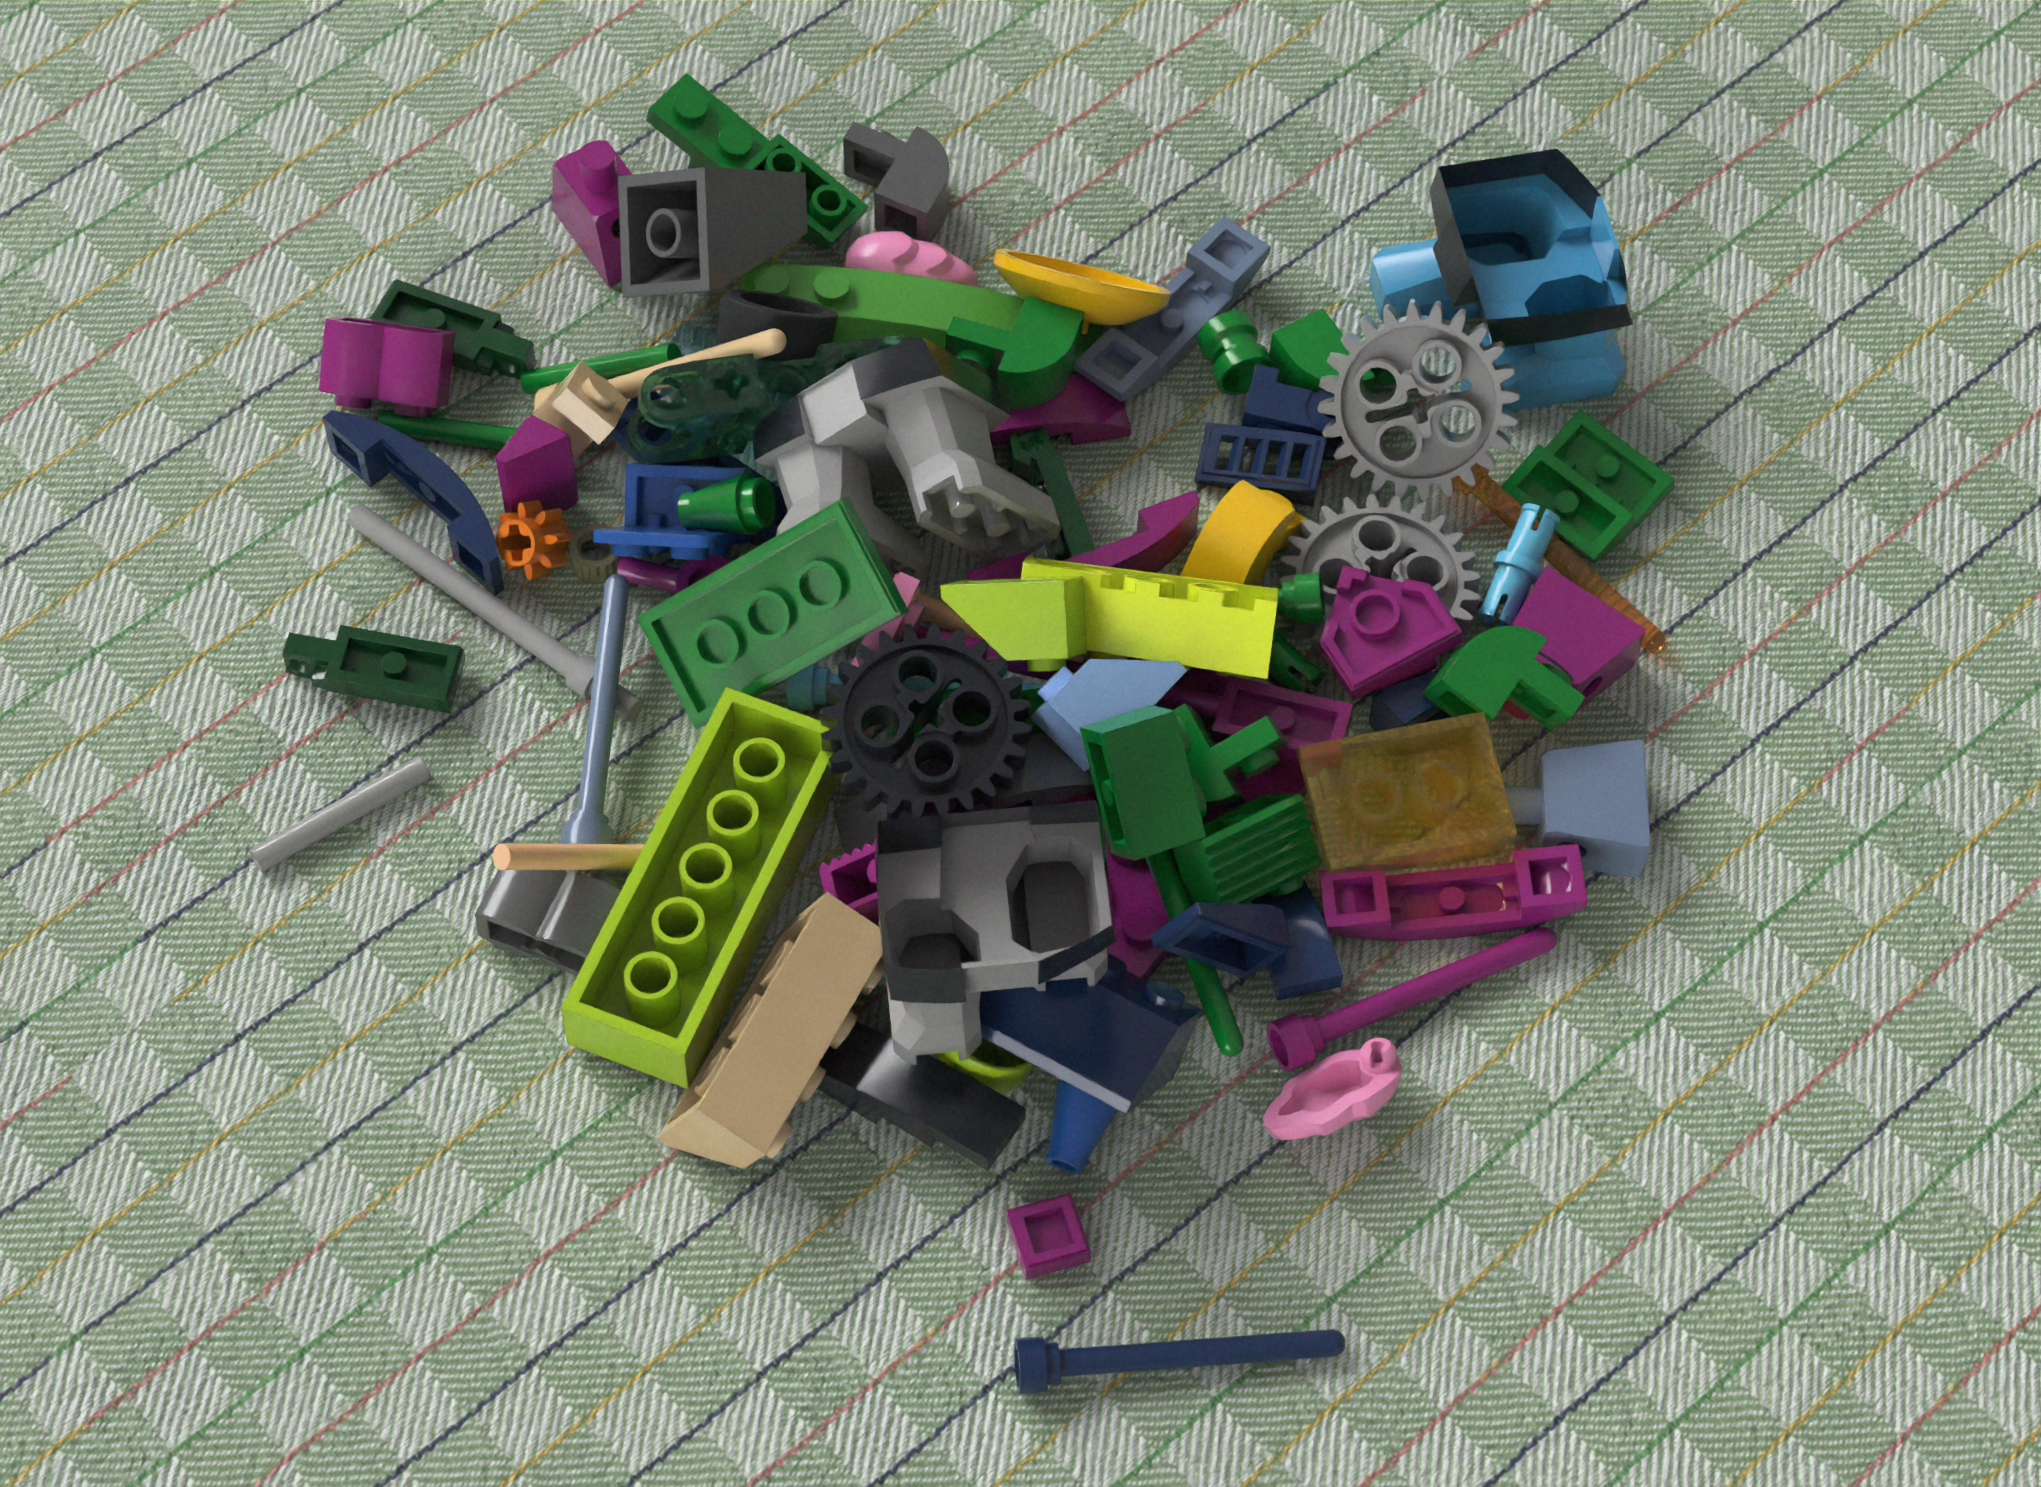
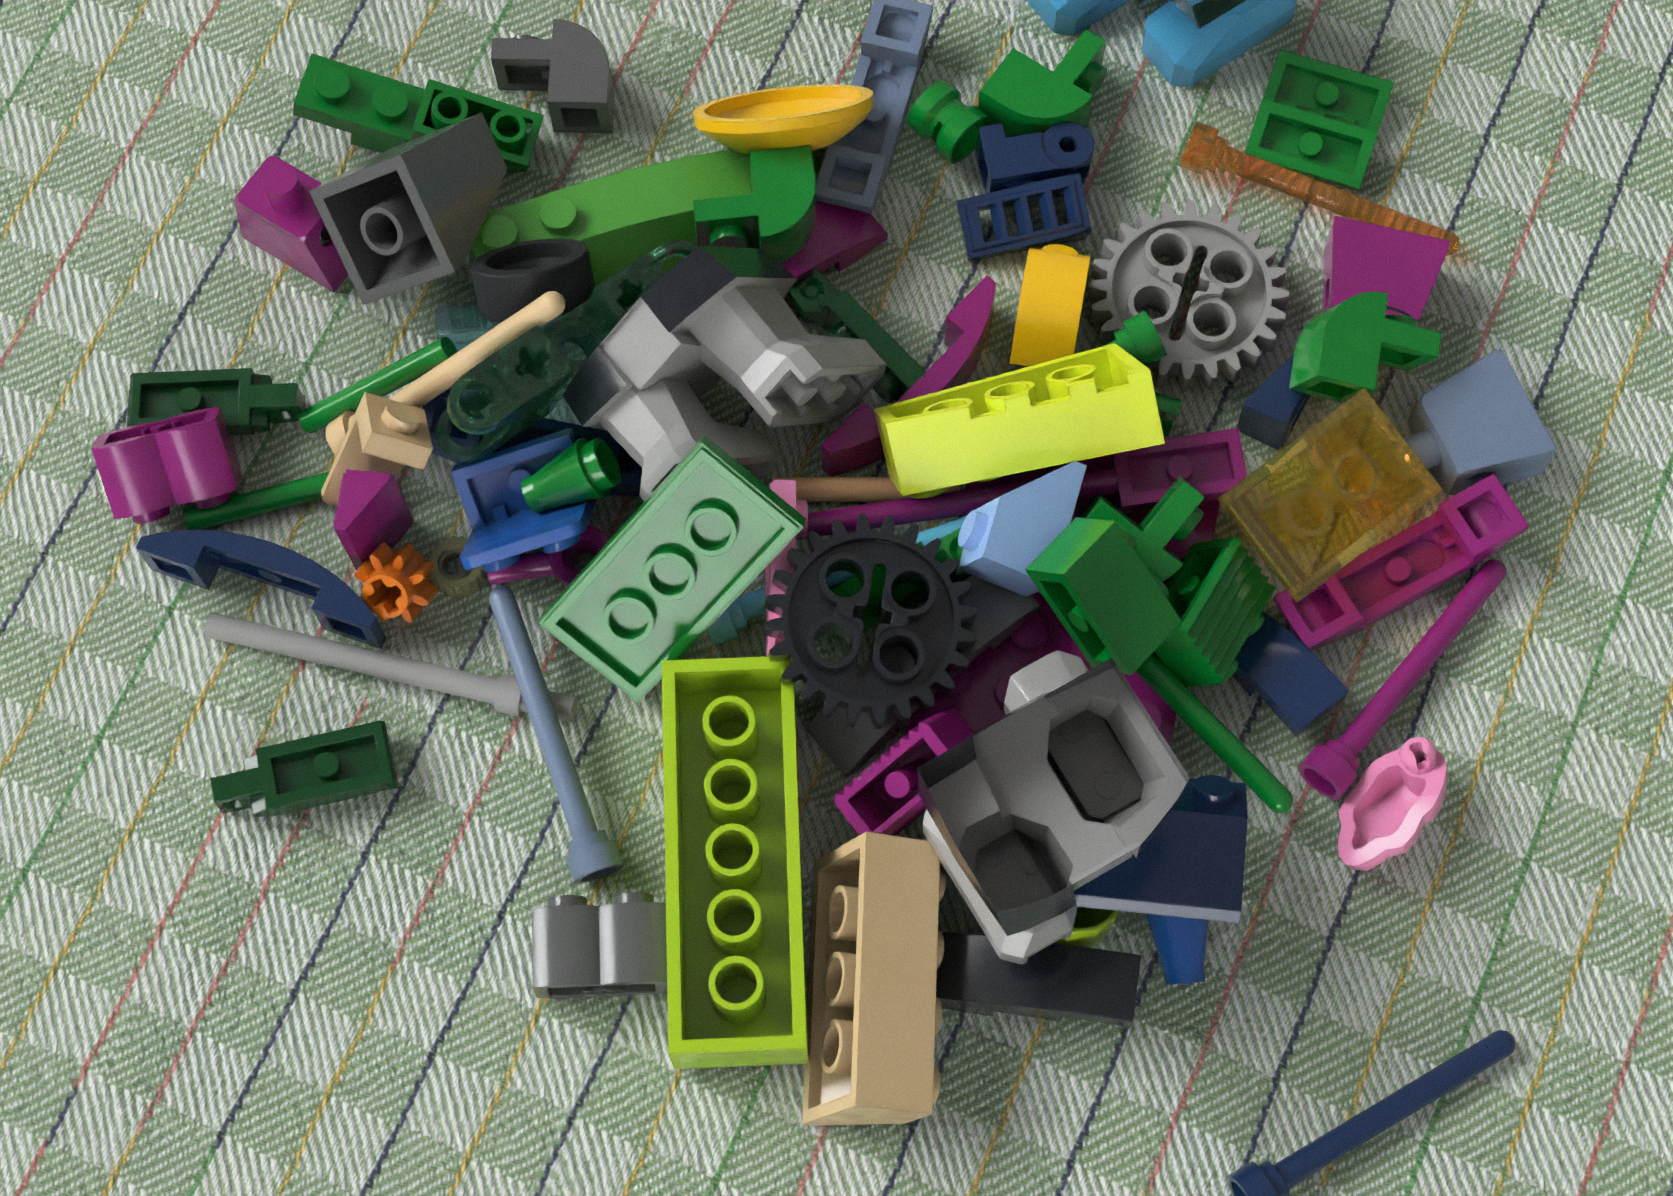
camera: 20 degrees left, 10 degrees up
light grey bar [249,756,431,872] -> none
light nougat bar [493,843,645,870] -> none
bright pink arm [842,231,977,287] -> none
lime slope [940,576,1087,672] -> none
magenta tile [1006,1192,1091,1280] -> none
dark blue slope [1151,902,1292,979] -> none
light grey gear [1318,299,1520,502] -> none
magenta plate [1320,565,1463,701] -> none
medium azure pin [1476,503,1560,627] -> none

